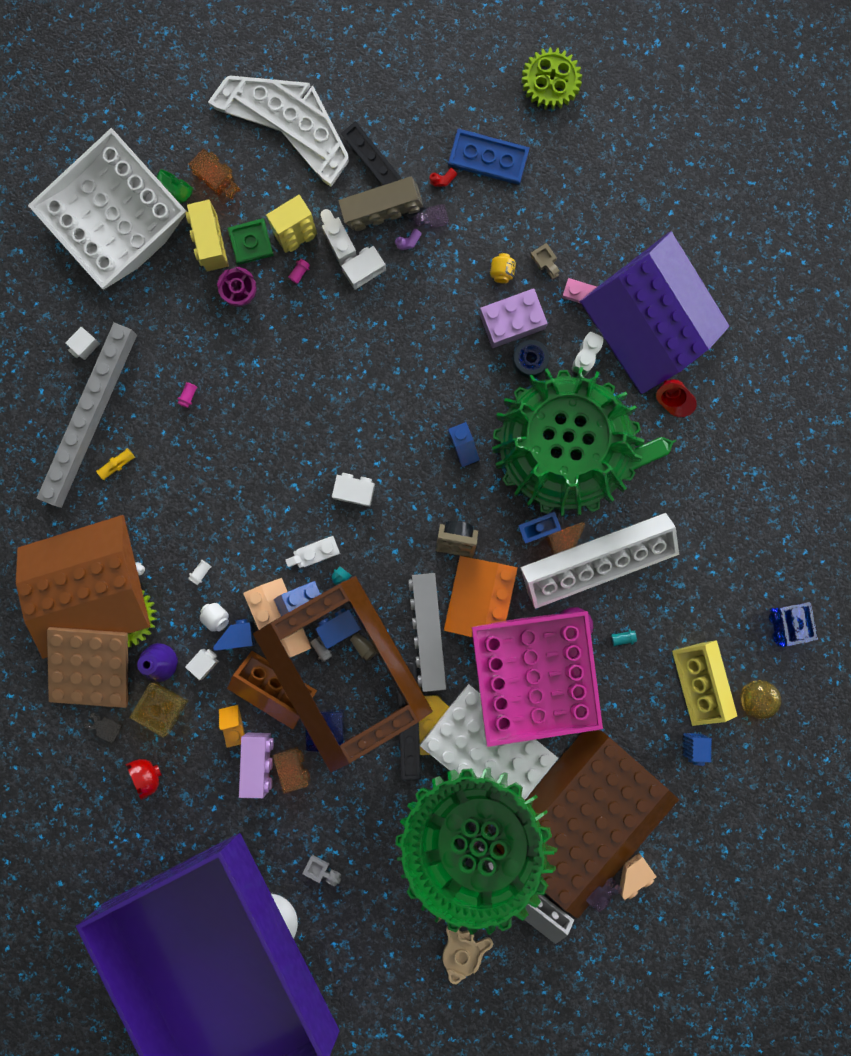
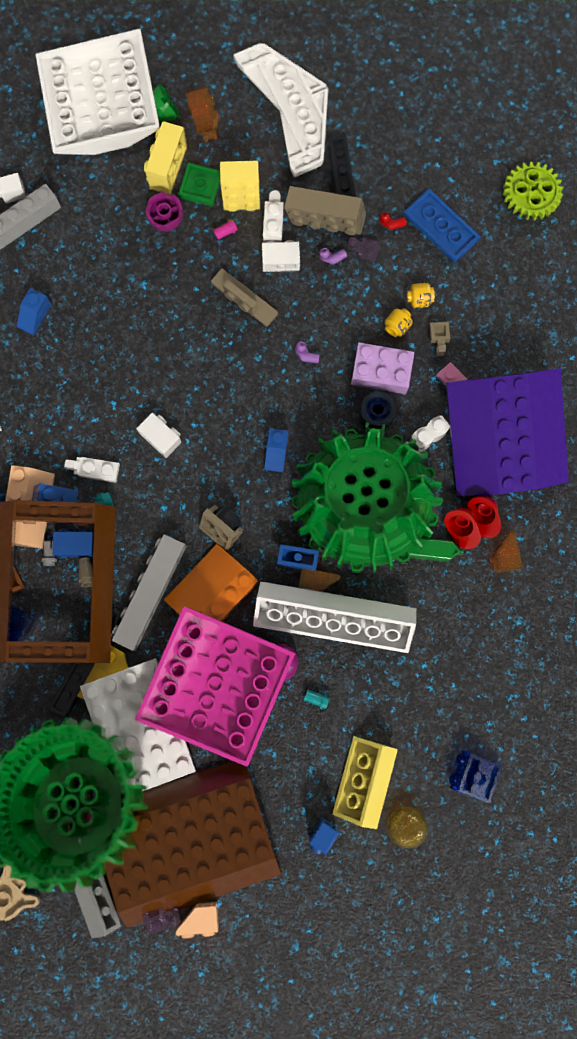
camera: 30 degrees right, 5 degrees down
dark pink pin [177,382,198,408] -> none
none -> blue slope [17,288,52,336]
none -> dark tan bracket [211,269,278,327]
none -> medium lavender arm [295,342,319,363]
none -> yellow head [407,283,434,308]
none -> red piece [444,506,481,549]
none -> clear orange slope [491,530,523,574]

